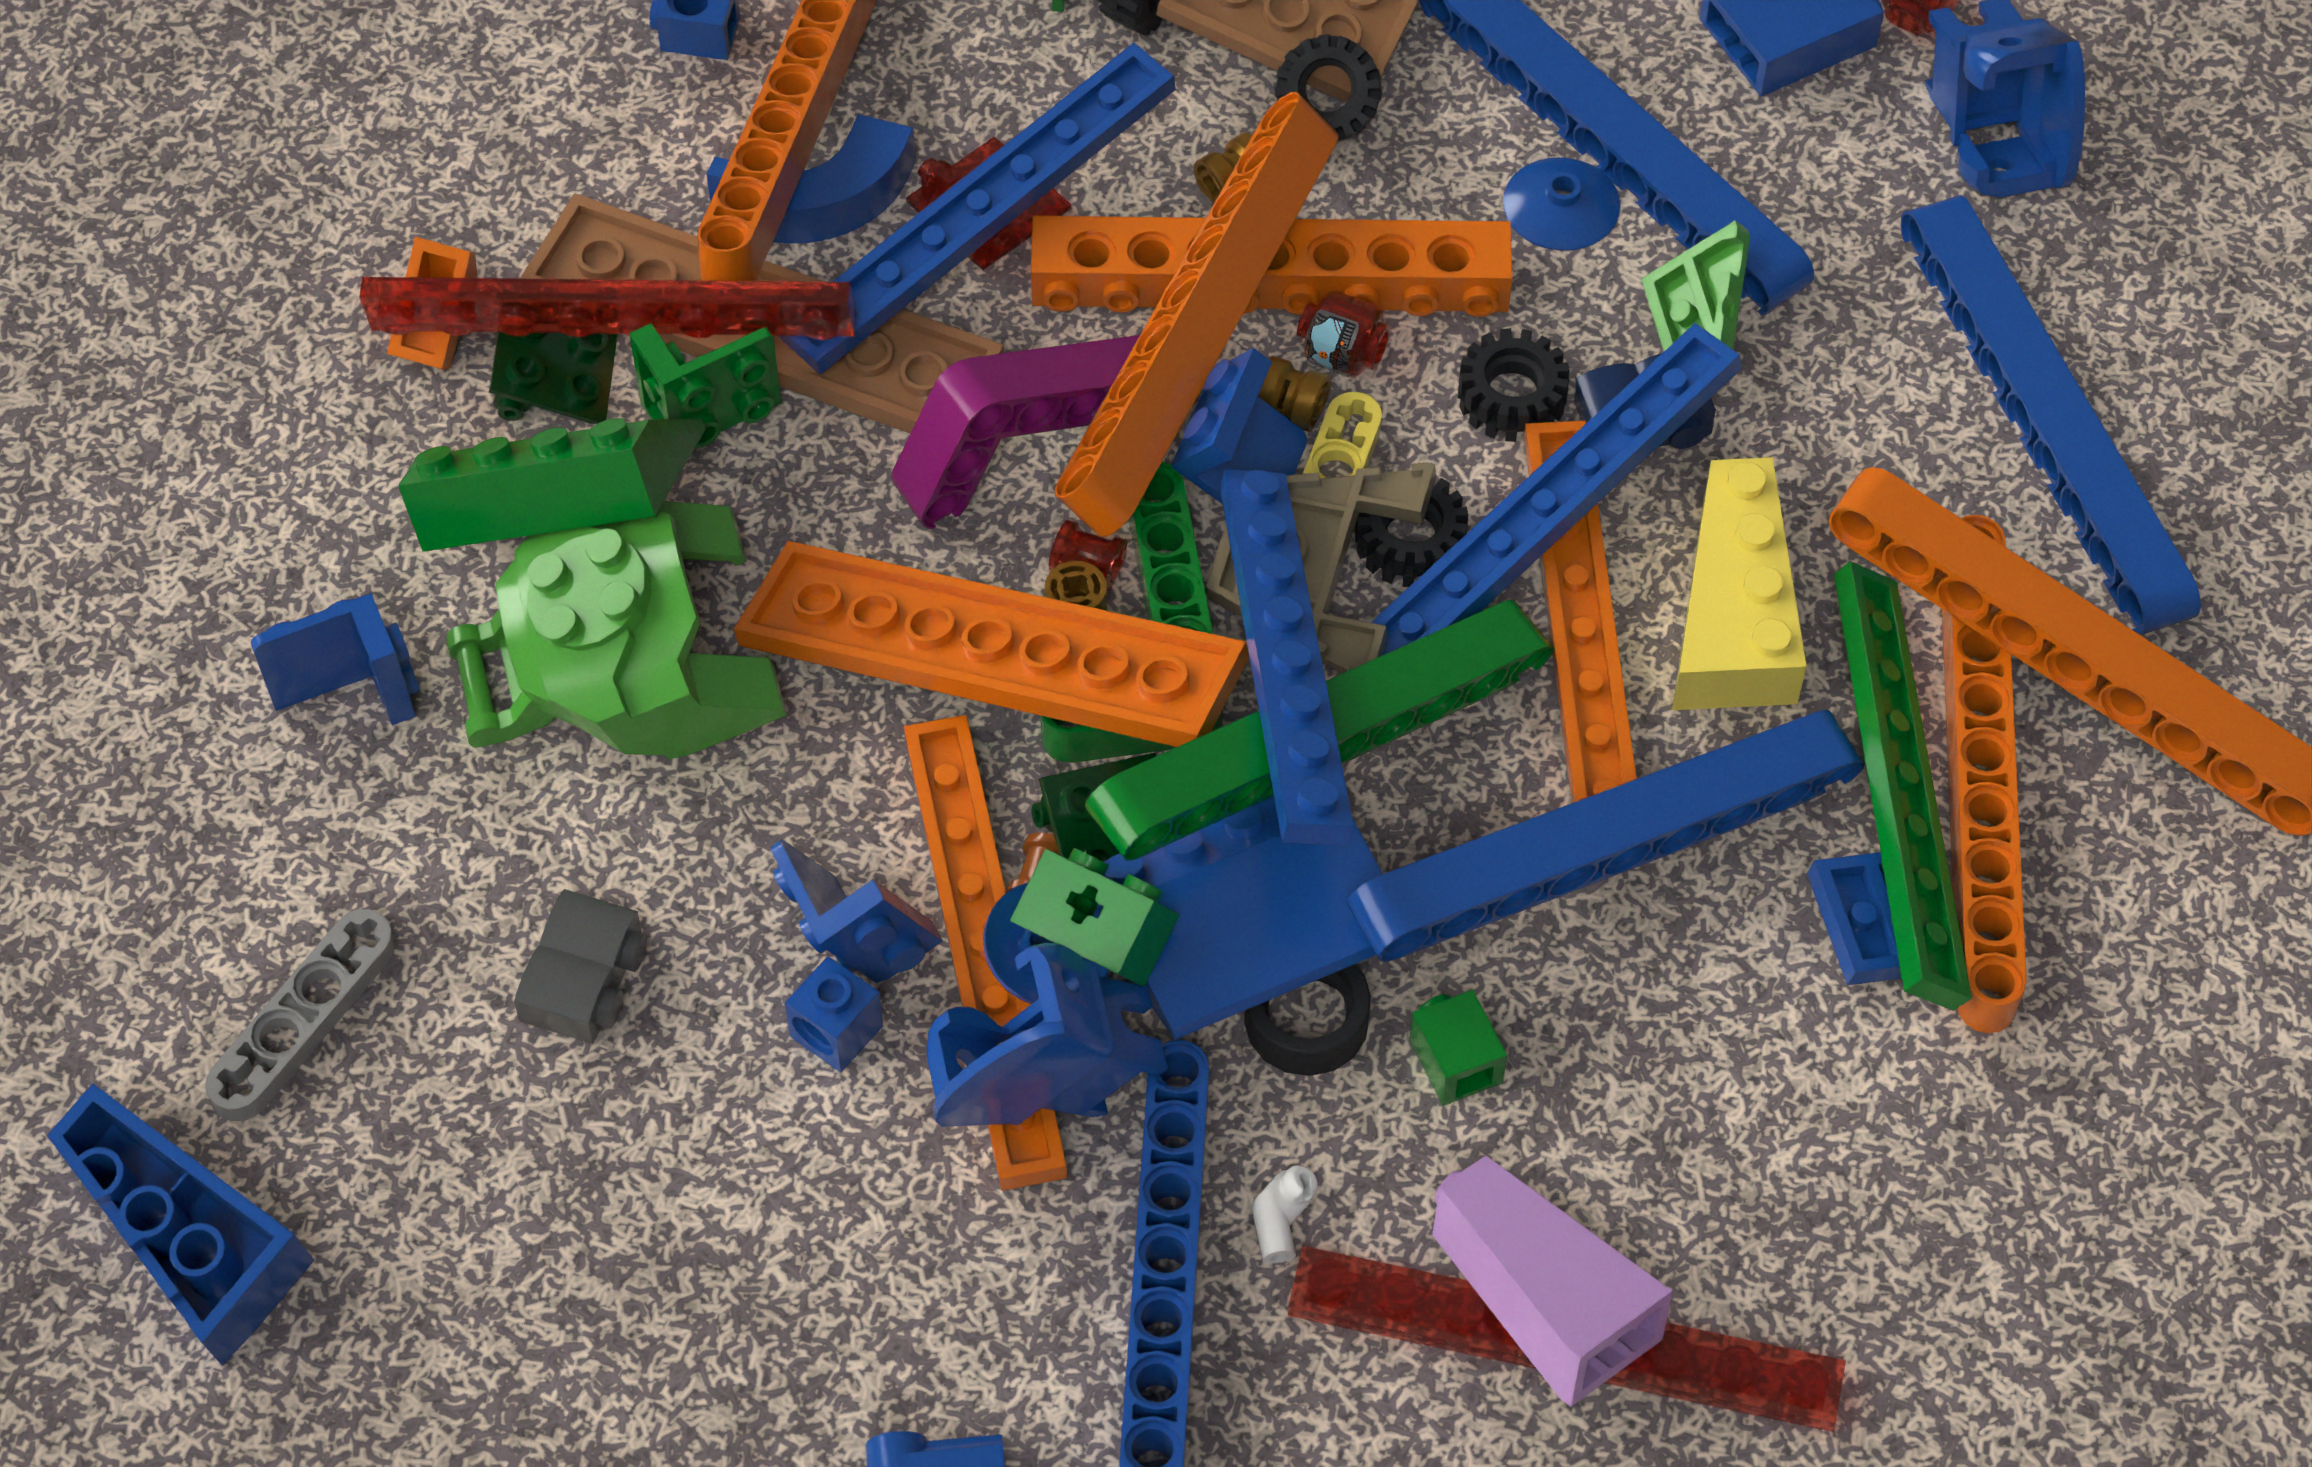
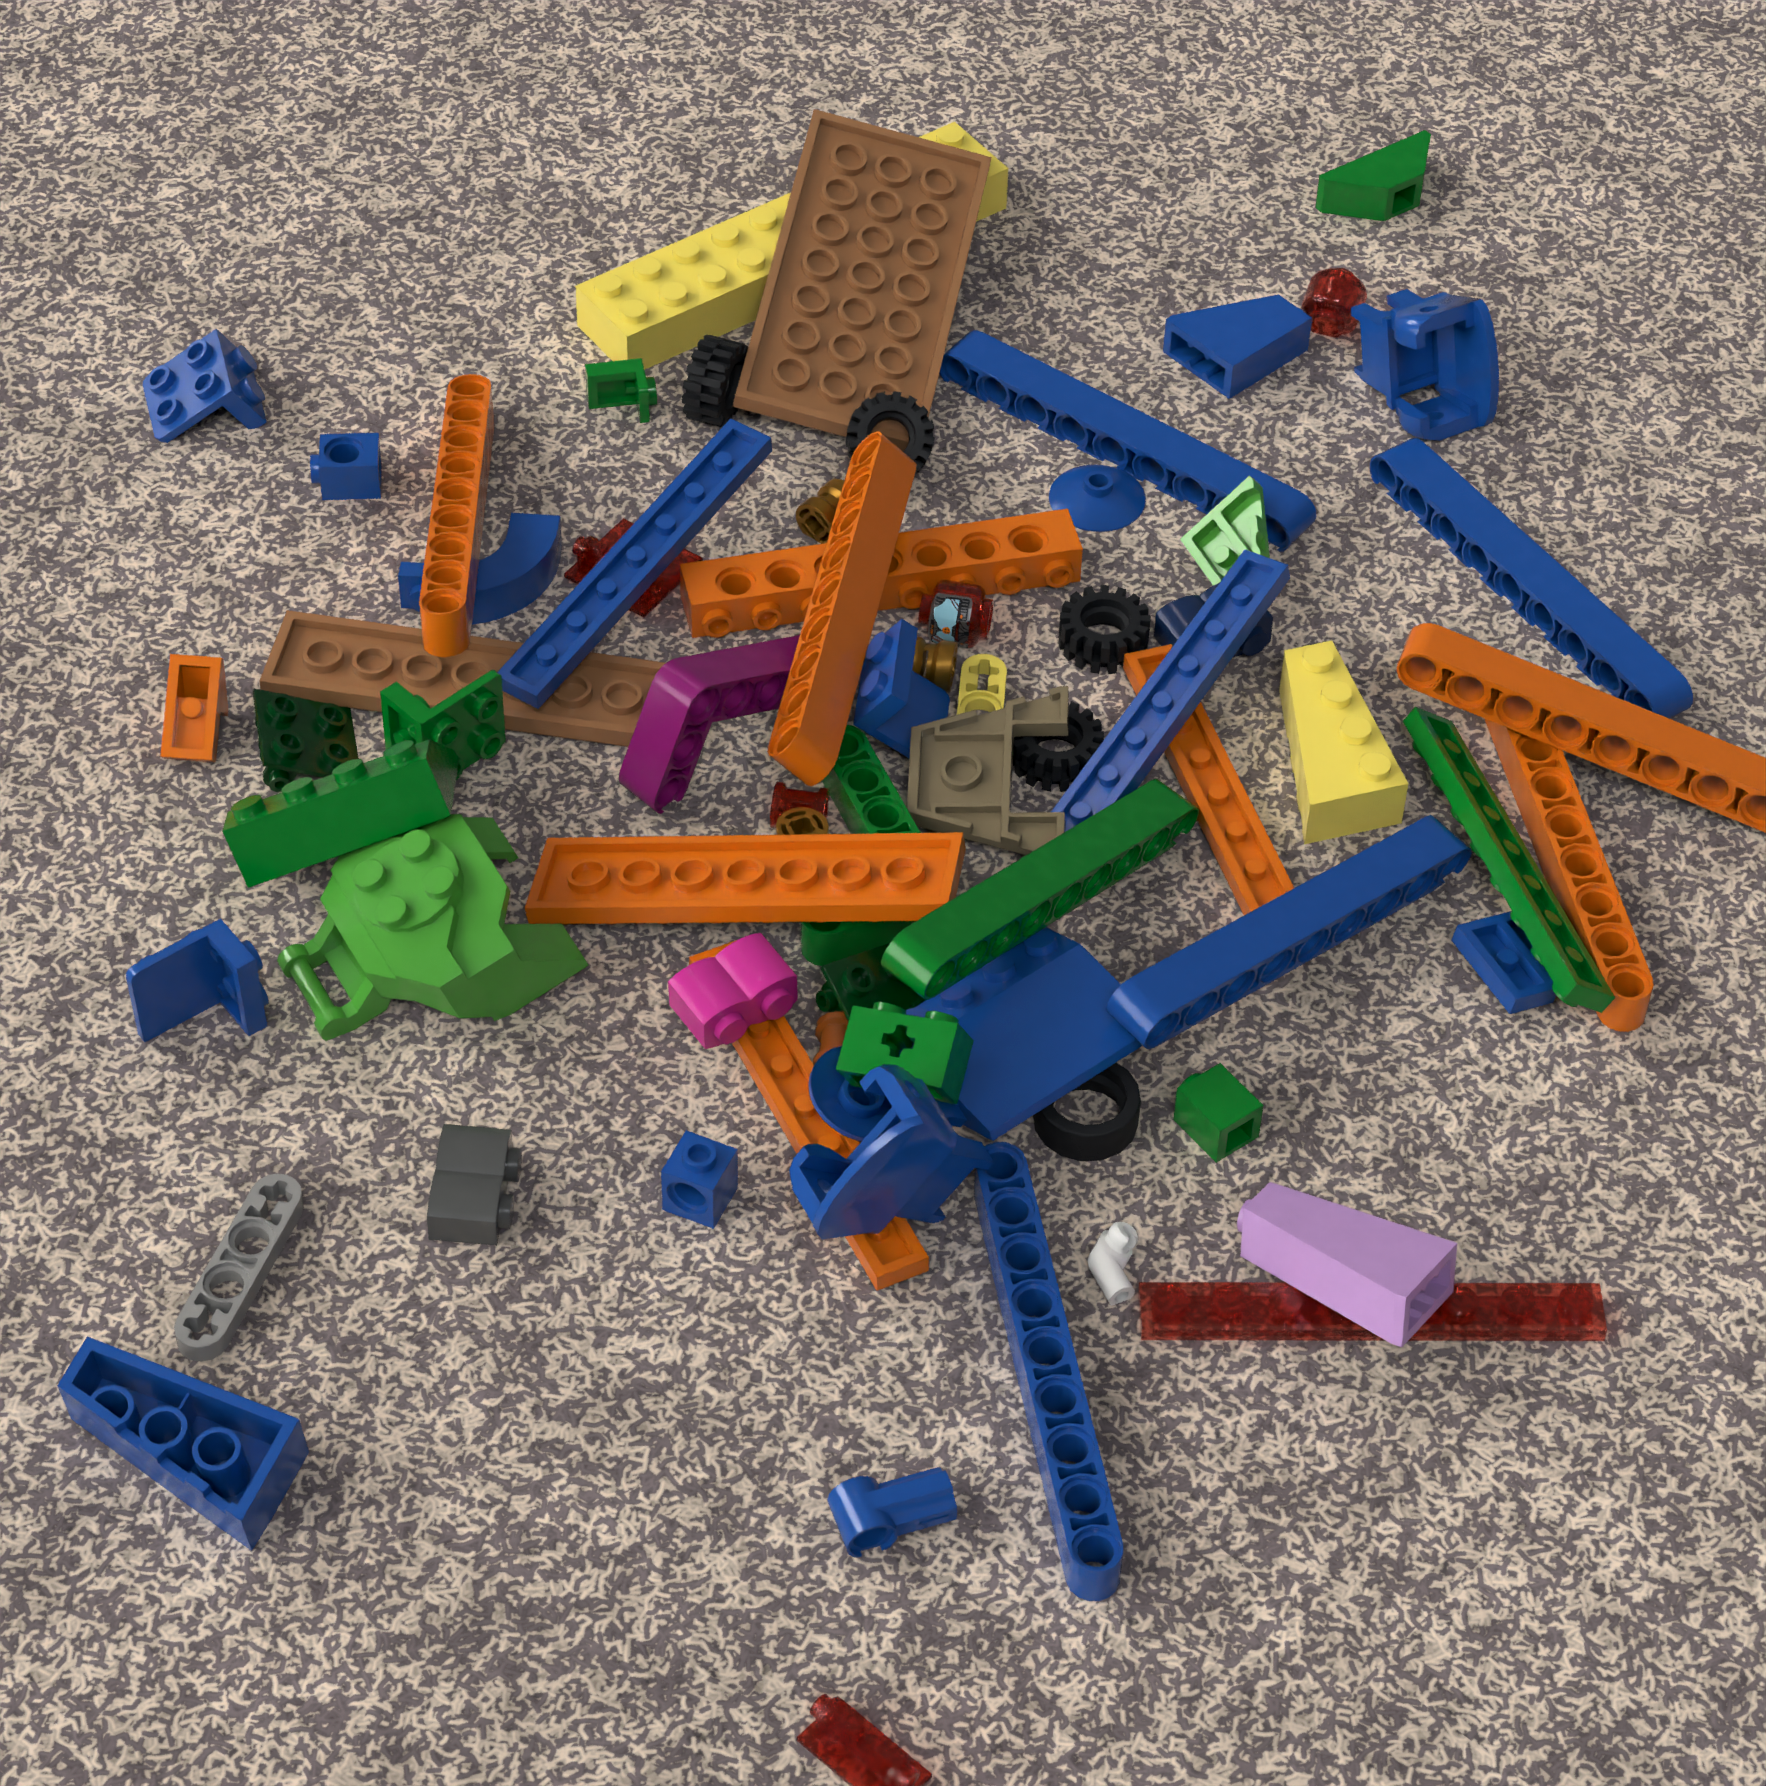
camera: 15 degrees left, 10 degrees down
clear red plate [359,277,856,340] -> none
blue bracket [770,839,943,983] -> none
blue plate [1220,469,1354,846] -> none
none -> dark pink brick [668,933,798,1049]

